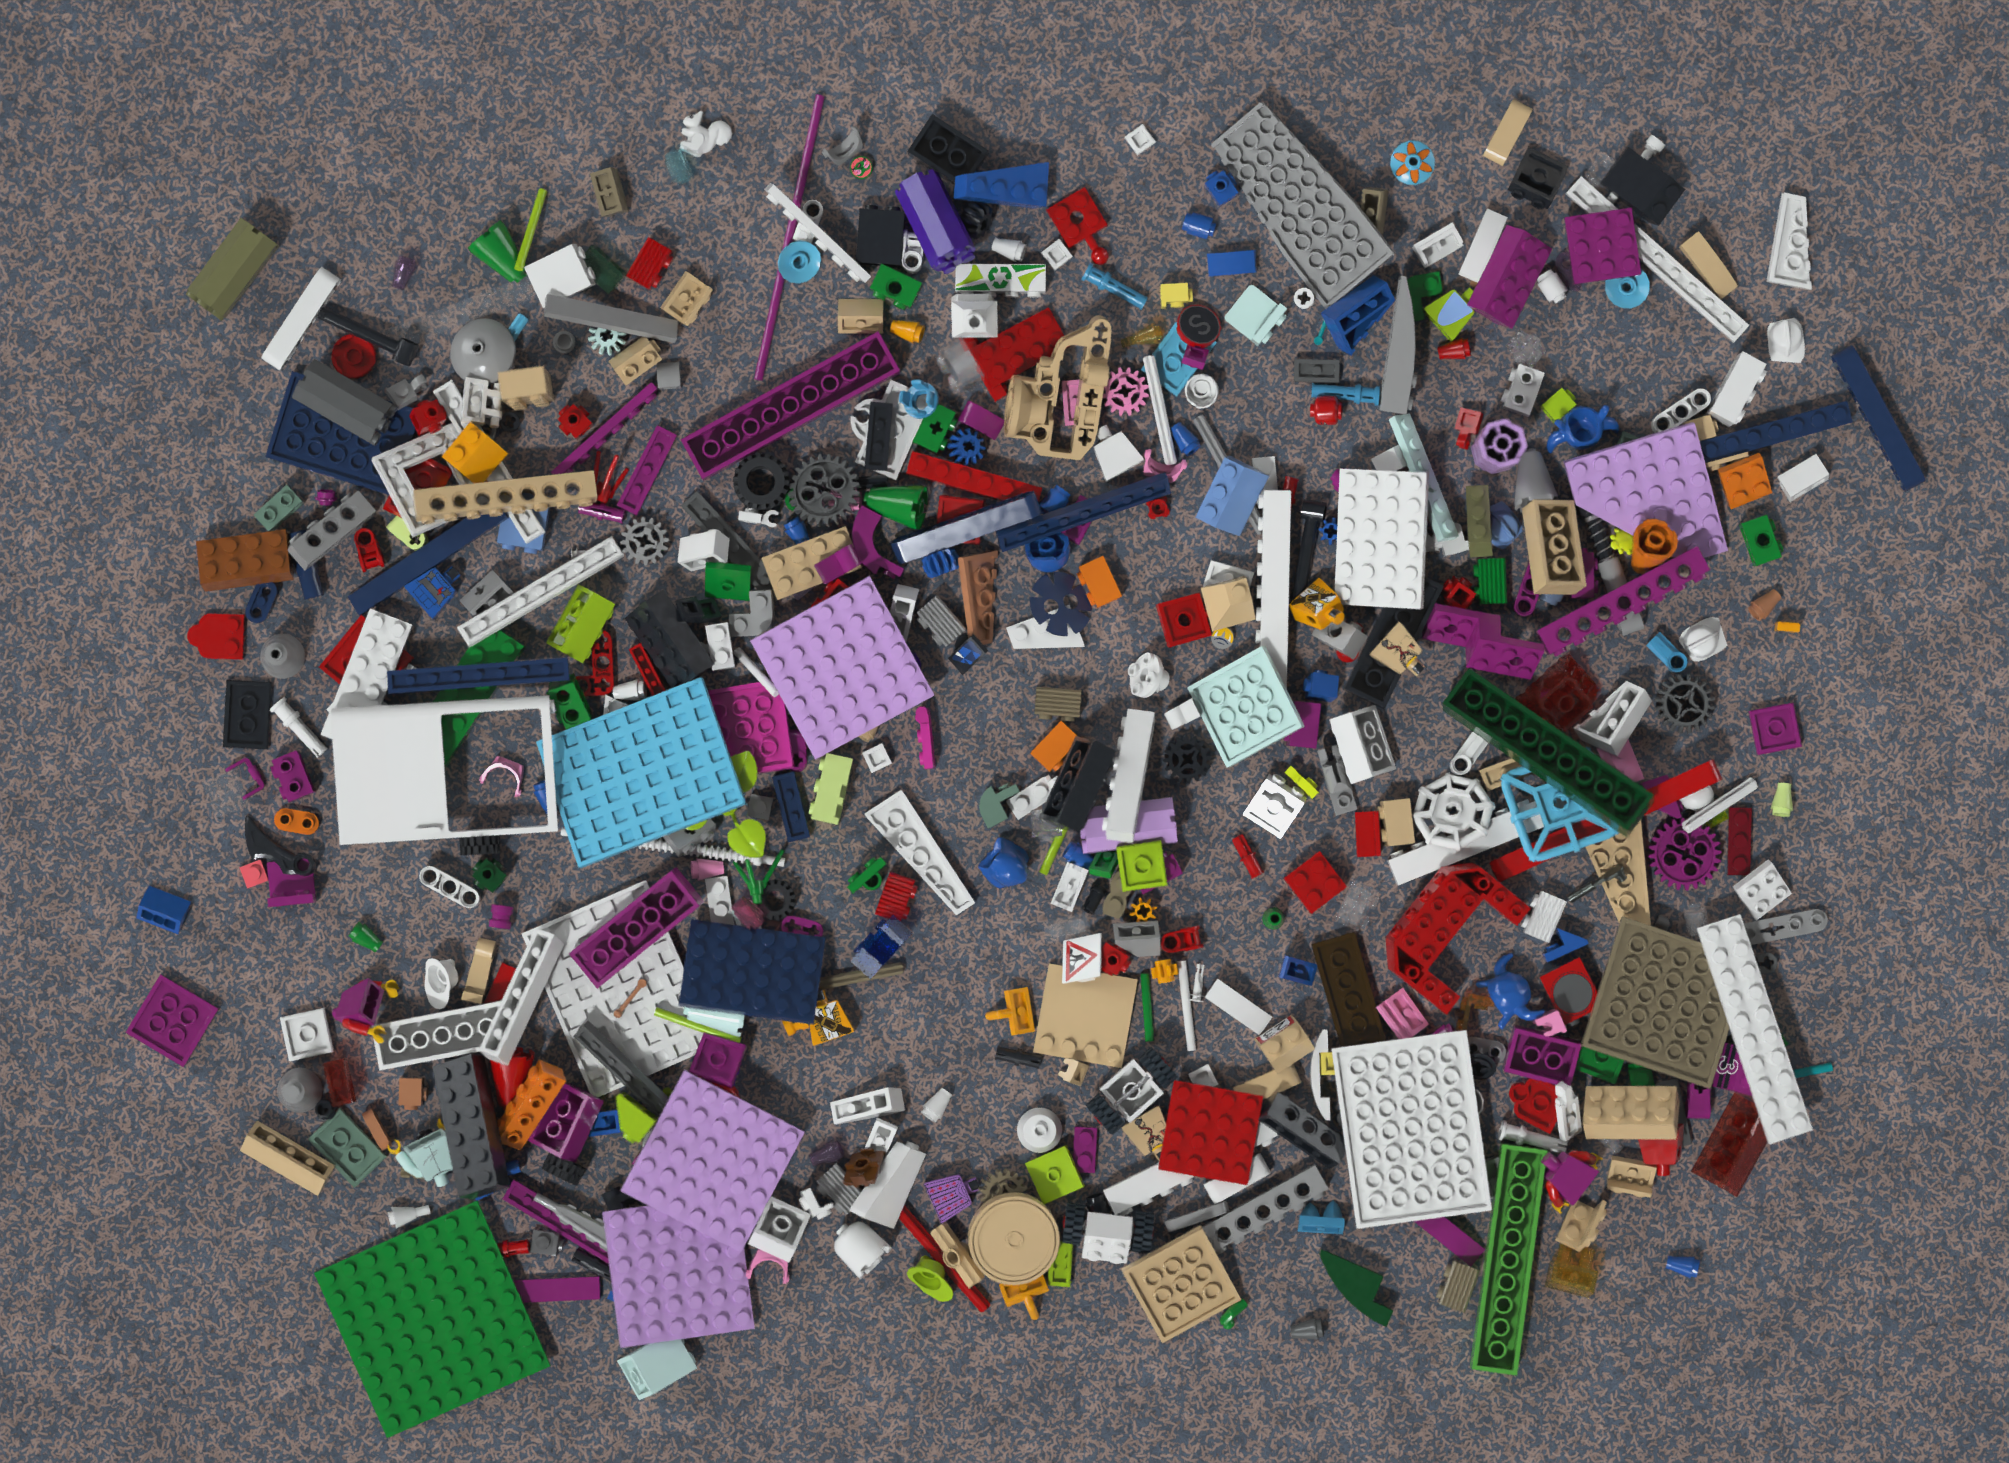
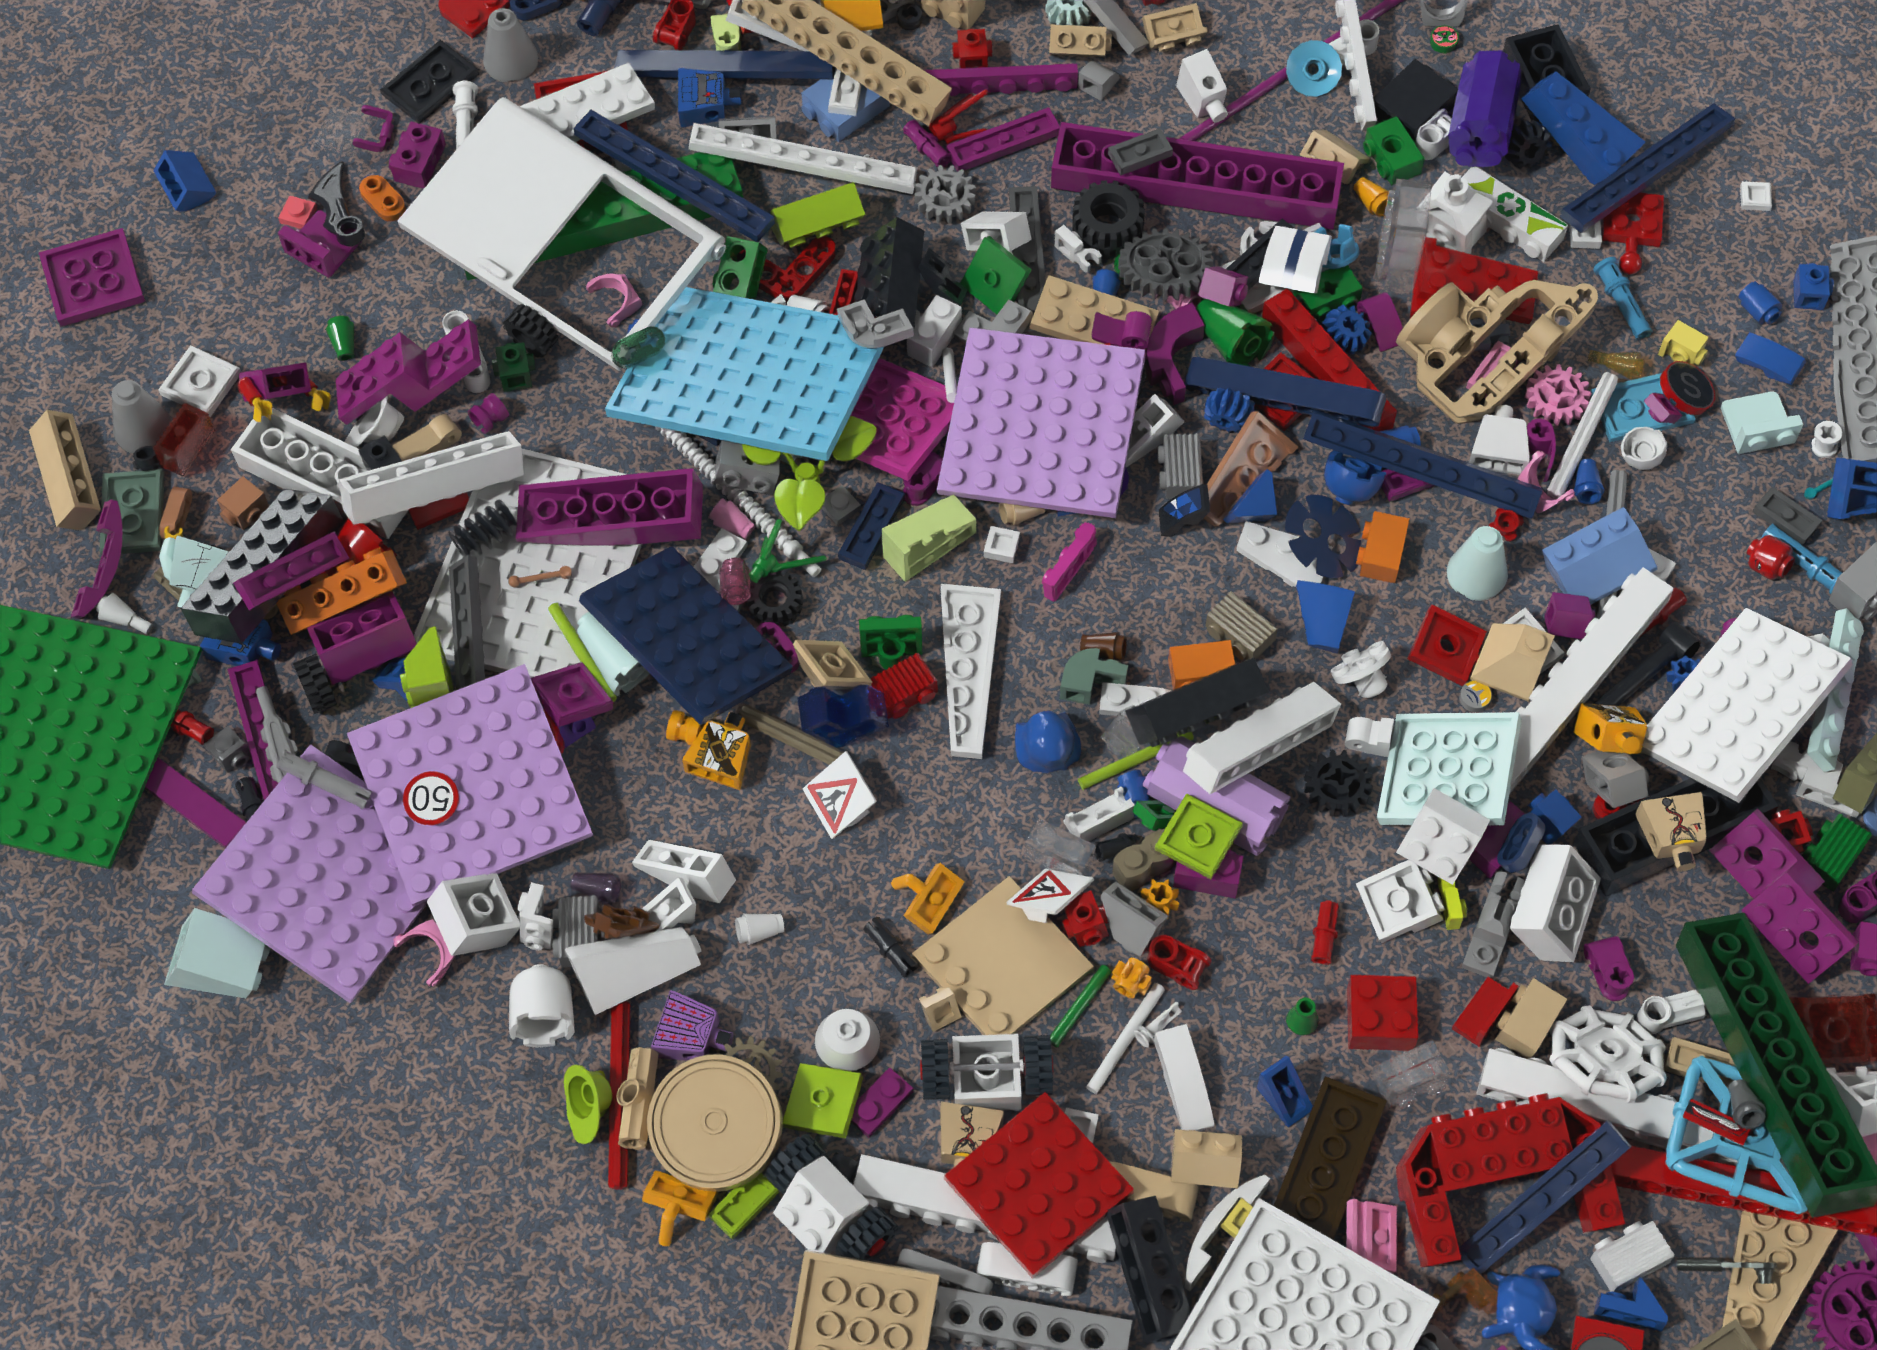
camera: 40 degrees right, 25 degrees down
white cone [992,238,1027,262] -> none
none -> magenta slope [71,499,123,619]
none -> magenta plate [233,532,349,610]
none -> light grey pin [276,750,372,809]
none -> magenta bracket [336,319,481,425]
none -> black brick [358,435,402,471]
none -> sticker [403,771,459,825]
none -> black piece [449,499,517,557]
none -> clear green beam [611,326,665,368]
none -> tan slope [793,640,873,690]
none -> white piece [803,751,877,839]
none -> light grey plate [837,300,914,348]
none -> reddish brown cone [1080,632,1127,660]
none -> dark grey plate [1108,128,1173,176]
none -> white torso [1176,49,1228,123]
none -> brick [1198,266,1248,306]
none -> blue slope [1223,469,1277,523]
none -> white slope [1259,226,1332,293]
none -> blue slope [1296,580,1355,654]
none -> white brick [1396,788,1490,885]
none -> light aqua cone [1447,526,1508,601]
none -> dark blue plate [1459,1120,1632,1278]
none -> dark blue plate [1497,813,1545,873]
none -> magenta panel [1527,418,1556,482]
none -> magenta brick [1544,592,1595,639]
none -> dark blue plate [1560,103,1735,233]
none -> magenta piece [1583,936,1634,1001]
none -> sticker [1683,1099,1751,1145]
none -> dark grey cone [1728,1079,1766,1129]

